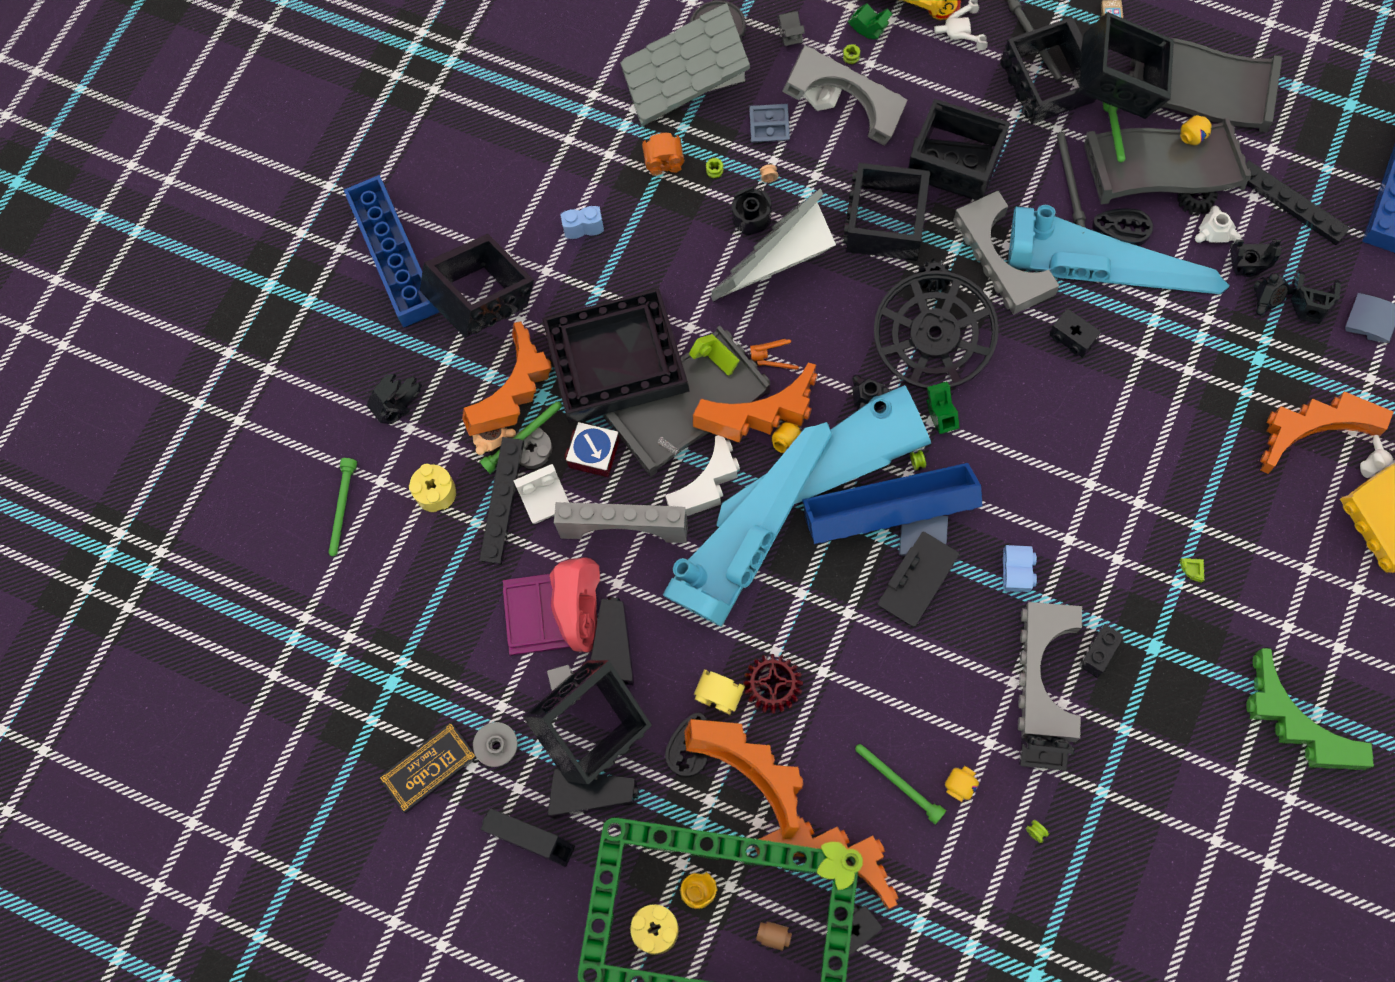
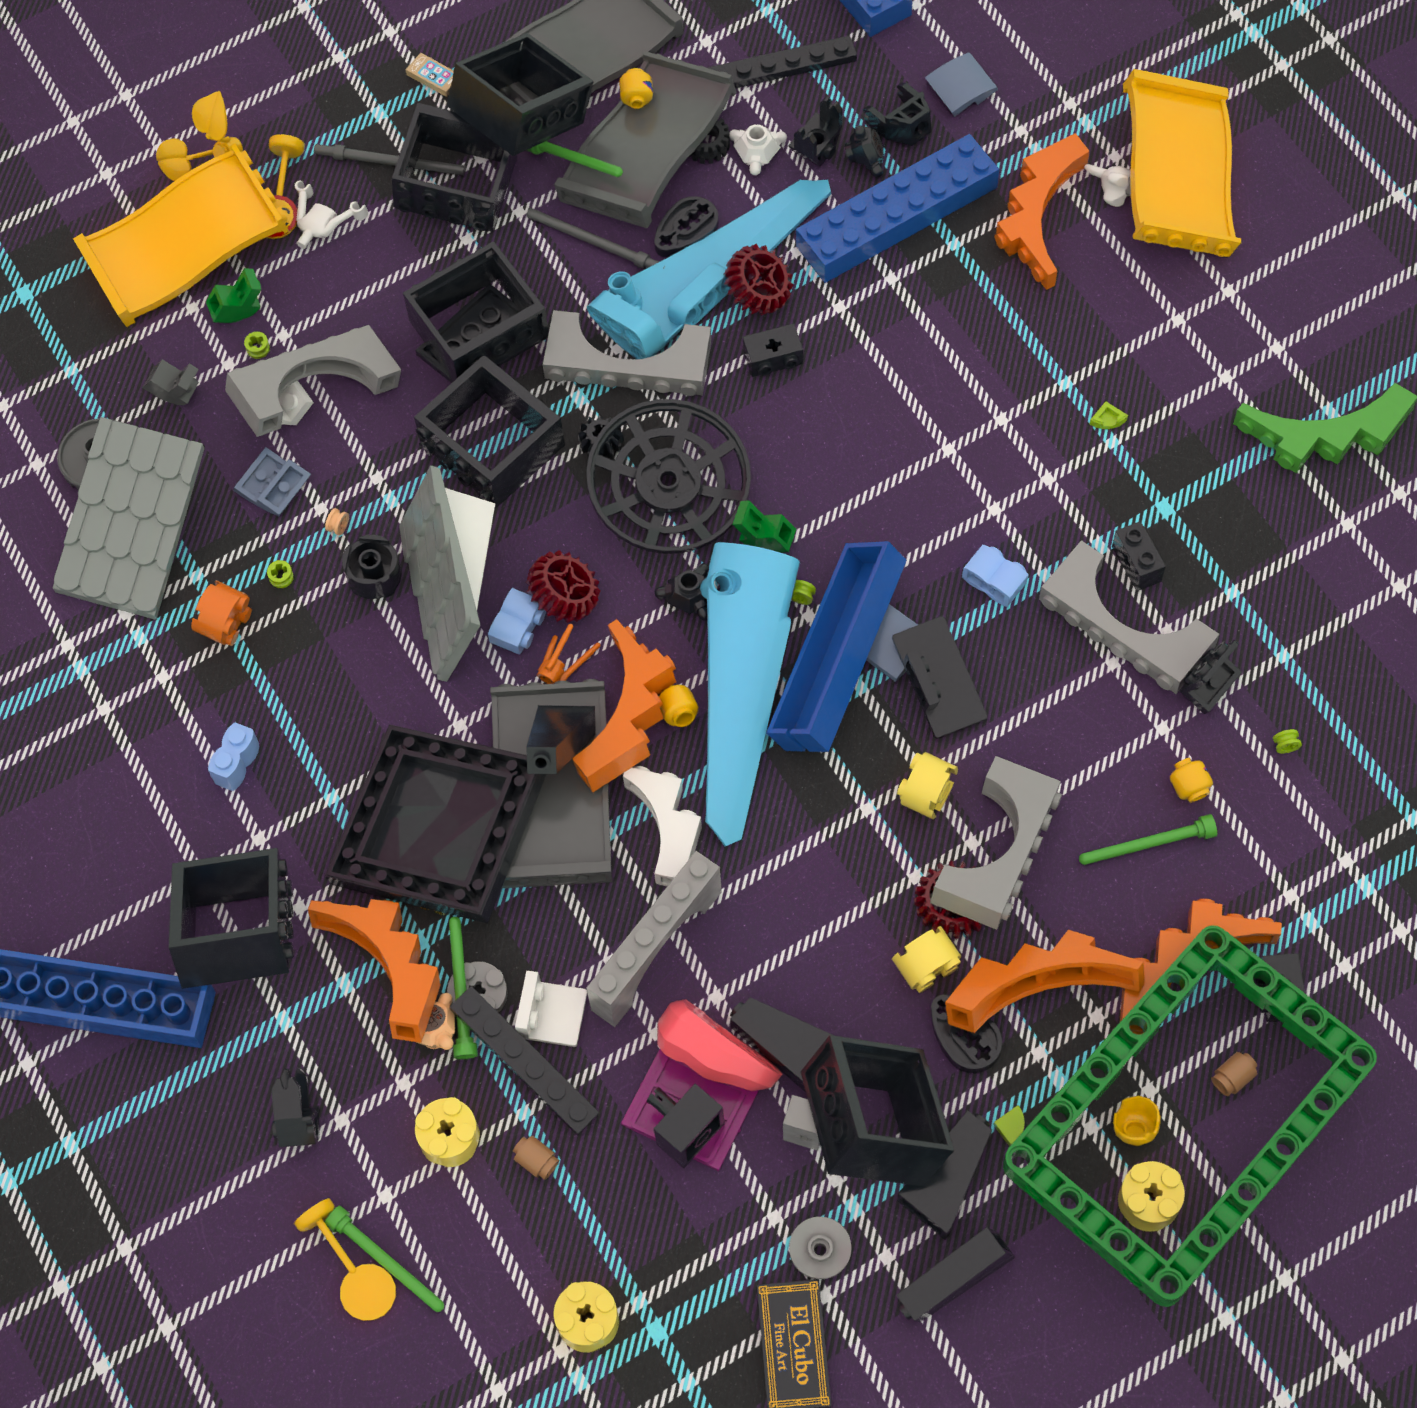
camera: 60 degrees left, 5 degrees down
piece [565,422,620,478] -> none
clear piece [657,437,679,455] -> none
medium azure panel [663,422,832,627] -> none
lime bracket [689,334,739,376] -> none
lime plate [817,842,863,890] -> none
none -> yellow piece [294,1198,396,1321]
none -> light blue brick [488,588,546,655]
none -> medium nougat brick [513,1135,560,1180]
none -> dark red gear [526,550,601,624]
none -> black slope [526,705,596,774]
none -> light yellow brick [554,1282,619,1353]
none -> black brick [647,1084,725,1168]
none -> dark red gear [723,244,794,316]
none -> blue brick [796,134,999,283]
none -> light yellow brick [897,752,958,819]
none -> light grey arch [930,756,1062,930]
none -> lime tile [993,1105,1025,1146]

